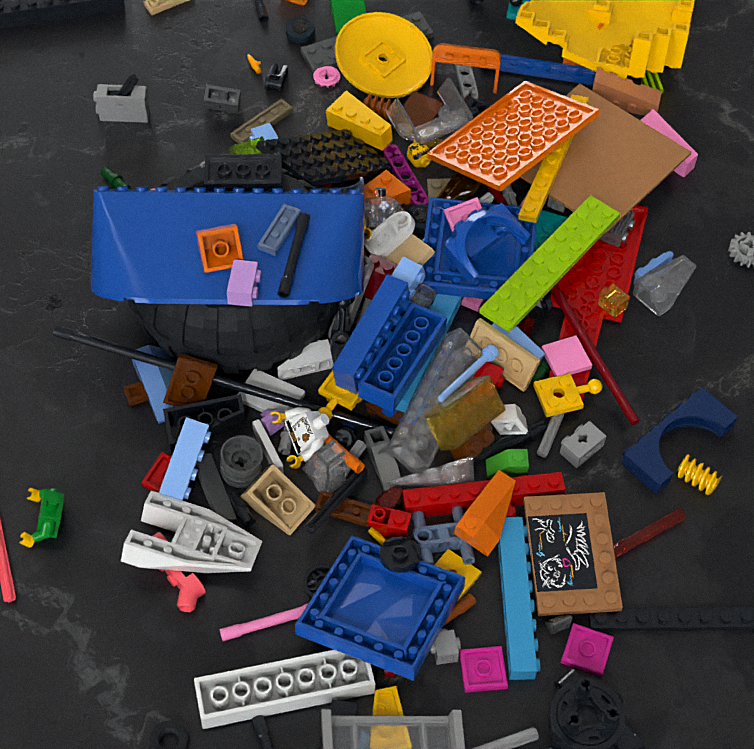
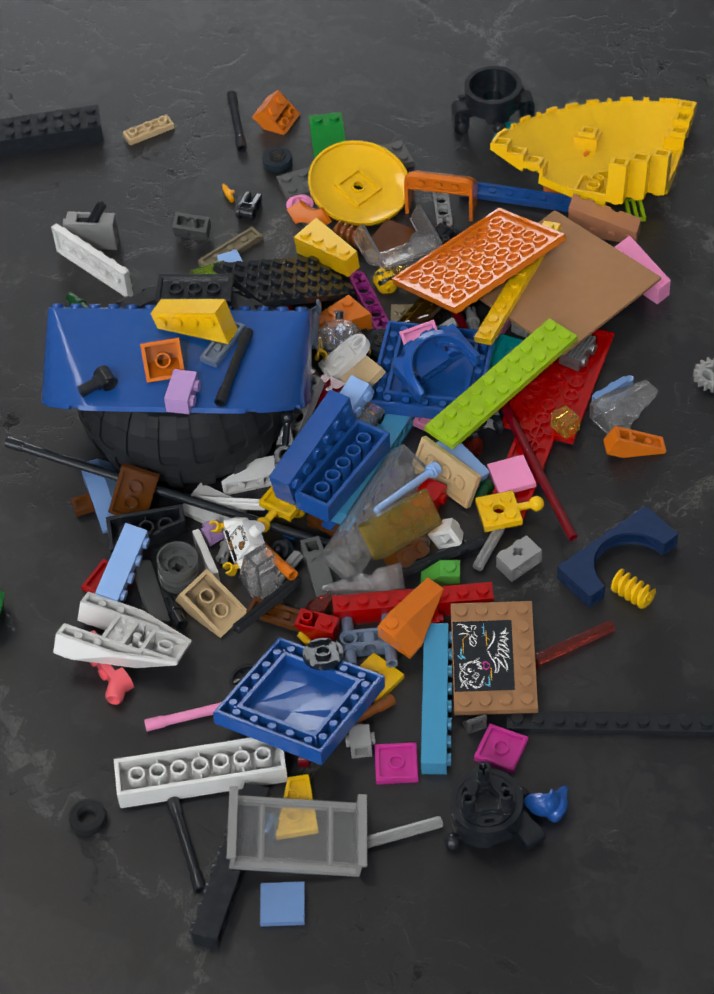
camera: 10 degrees right, 5 degrees down
none -> white plate [51,223,133,297]
none -> black pin [77,365,118,398]
none -> yellow wedge [151,299,238,344]
none -> white axle [192,495,265,511]
none -> orange tile [287,200,332,225]
none -> blue hair [524,786,569,823]
none -> orange slope [603,426,666,458]

